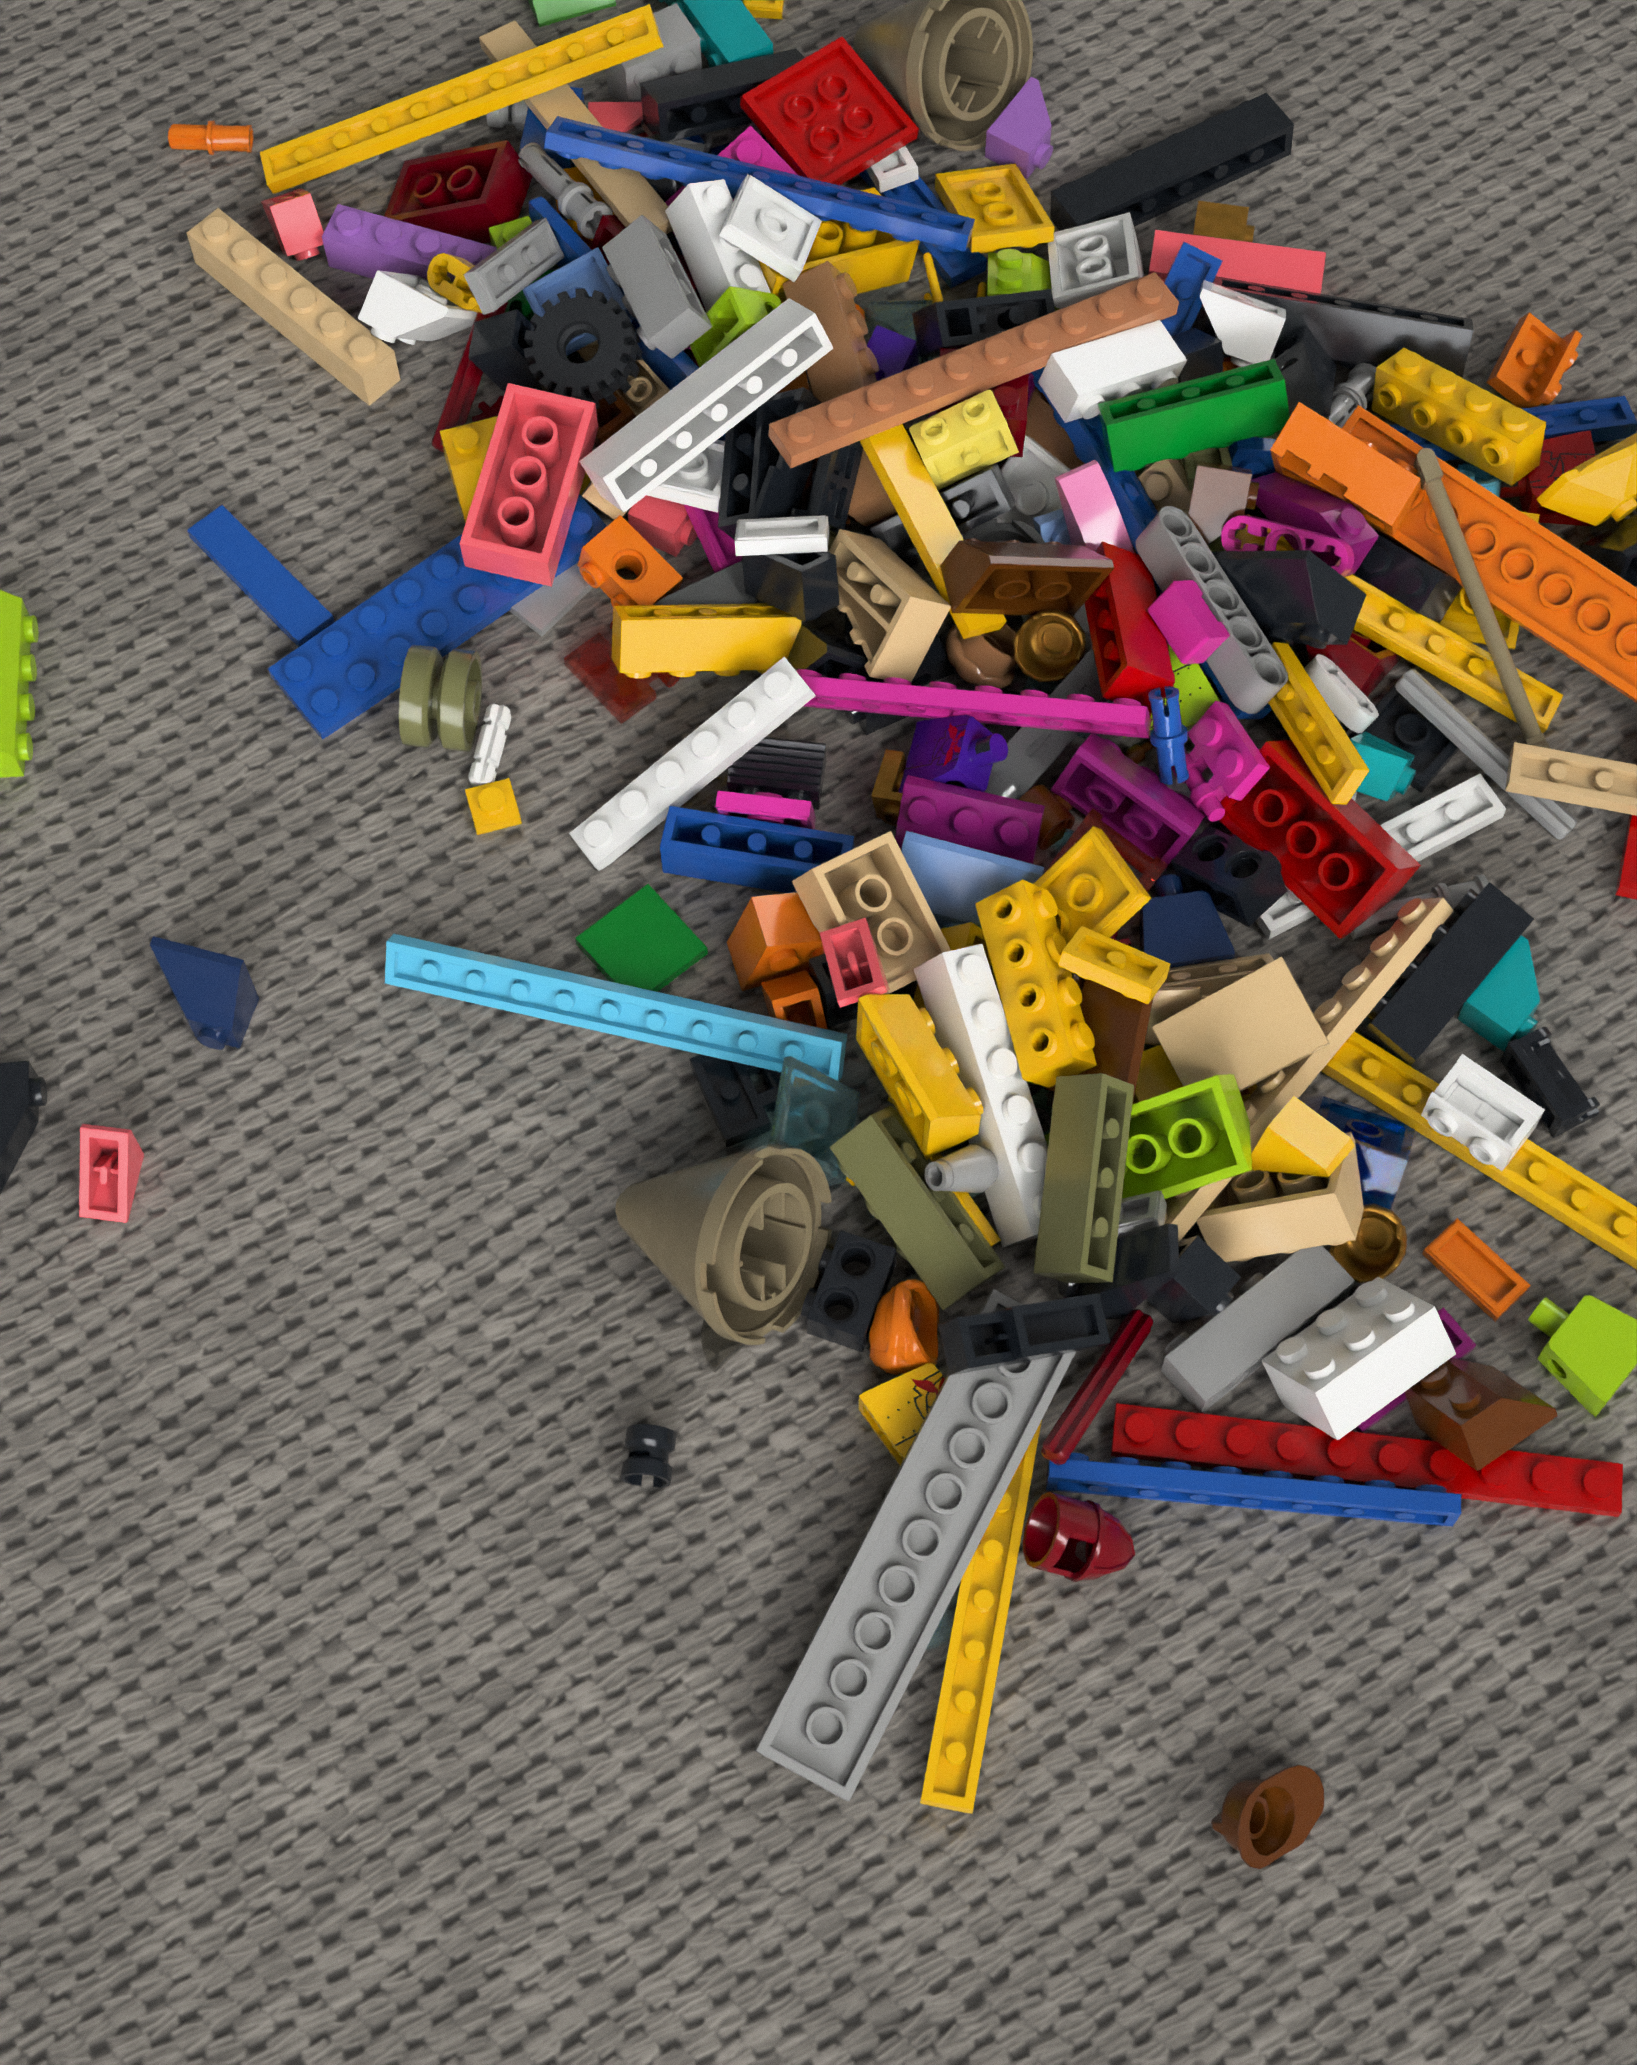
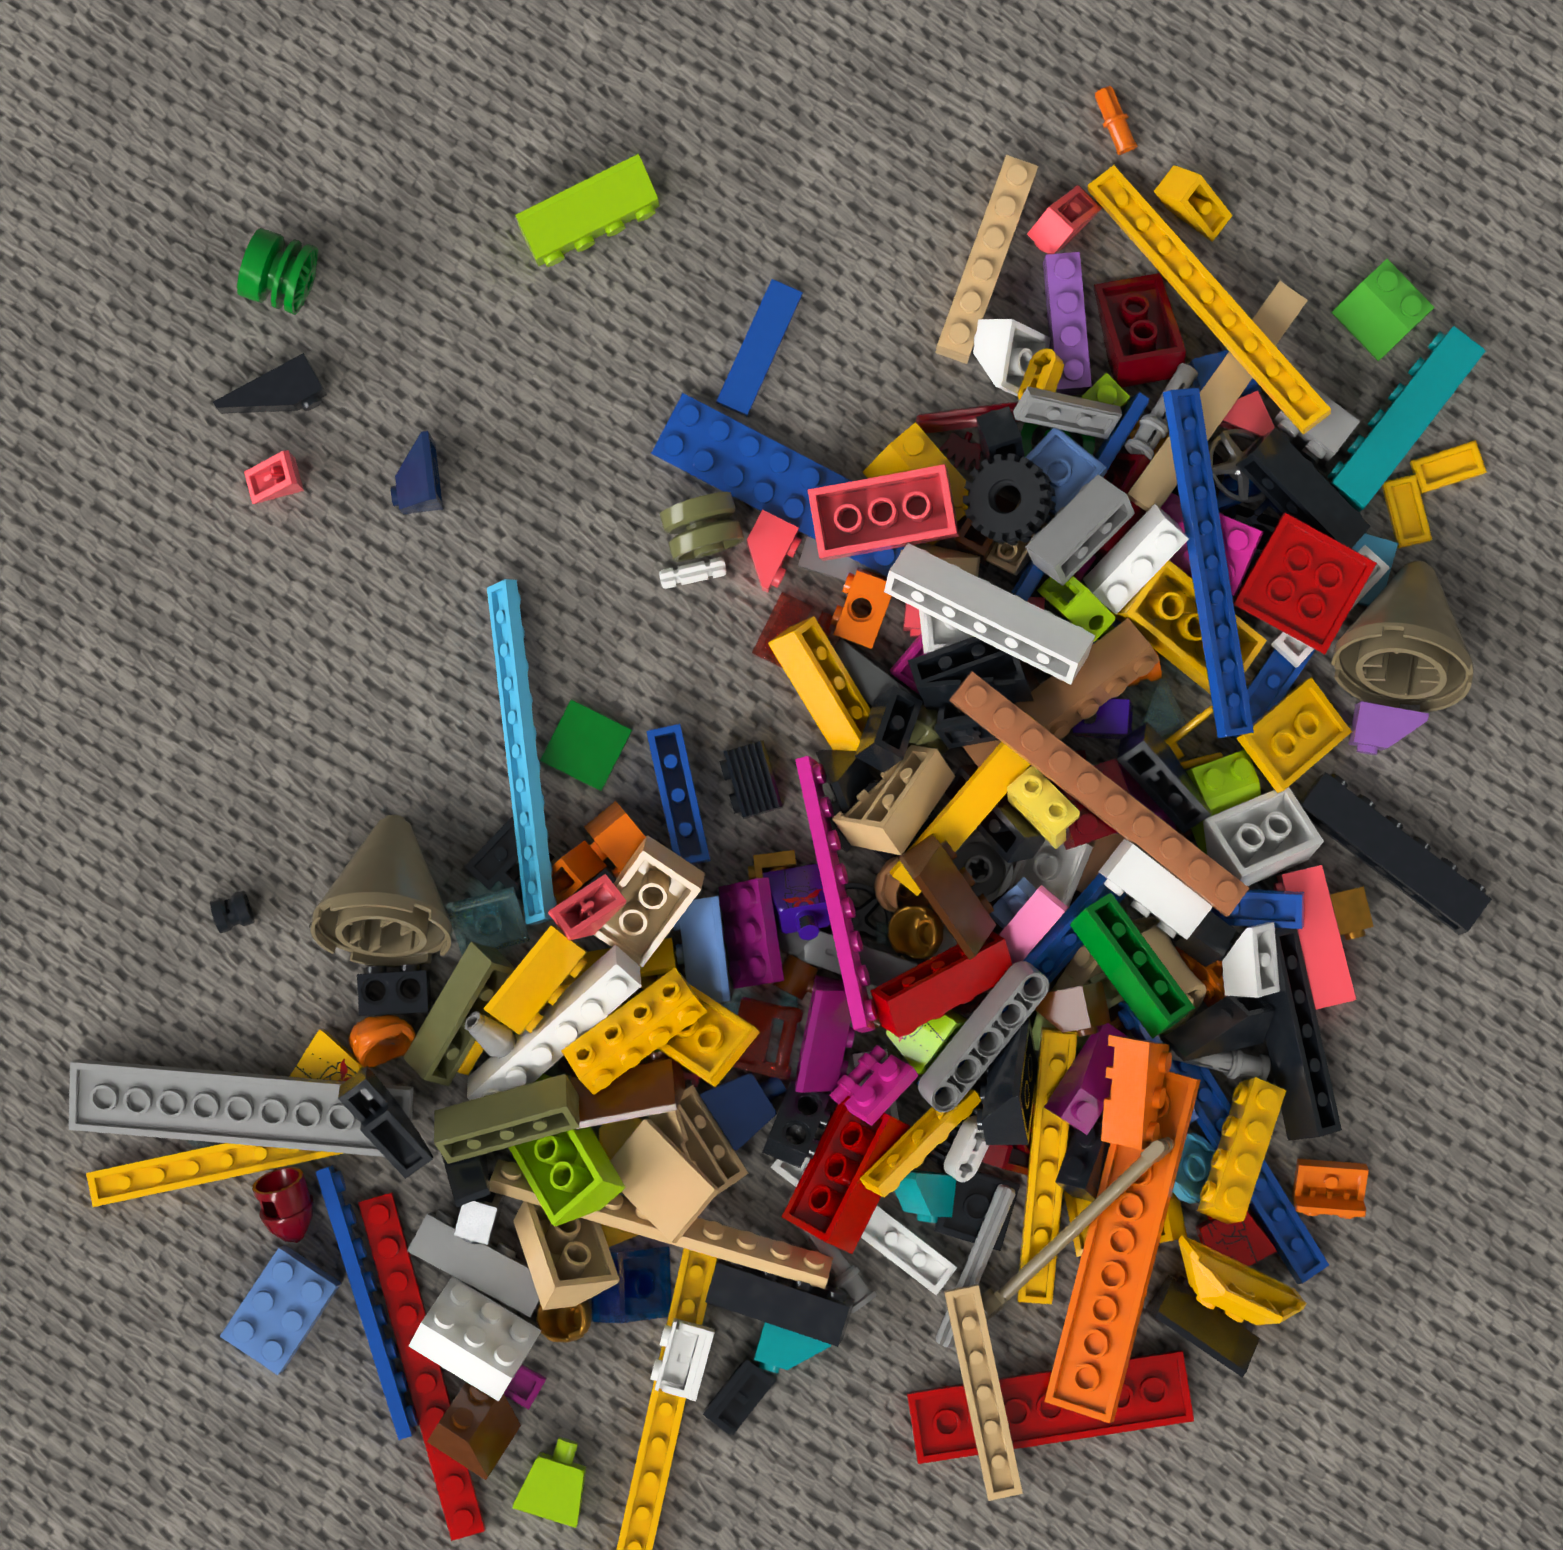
camera: 65 degrees right, 20 degrees up
yellow plate [465,778,522,835] -> none
white plate [569,657,816,871] -> none
dark pink plate [715,791,816,829] -> none
white tile [719,174,822,282] -> none
white tile [735,515,829,556] -> none
dark red axle [1041,1309,1154,1465] -> none
yellow plate [1058,926,1171,1004] -> none
light grey tile [1117,1191,1167,1239] -> none
dark pink piece [1147,580,1230,664] -> none
blue pin [1148,686,1189,785] -> none
reddish brown piece [1211,1764,1324,1869] -> none
dark pink beam [1221,515,1354,577] -> none
yellow slope [1251,1096,1354,1177] -> none
orange tile [1422,1218,1531,1322] -> none
none -> medium blue brick [220,1245,342,1375]
none -> coral slope [747,510,802,593]
none -> yellow slope [1154,165,1233,242]
none -> yellow tile [1382,474,1432,549]

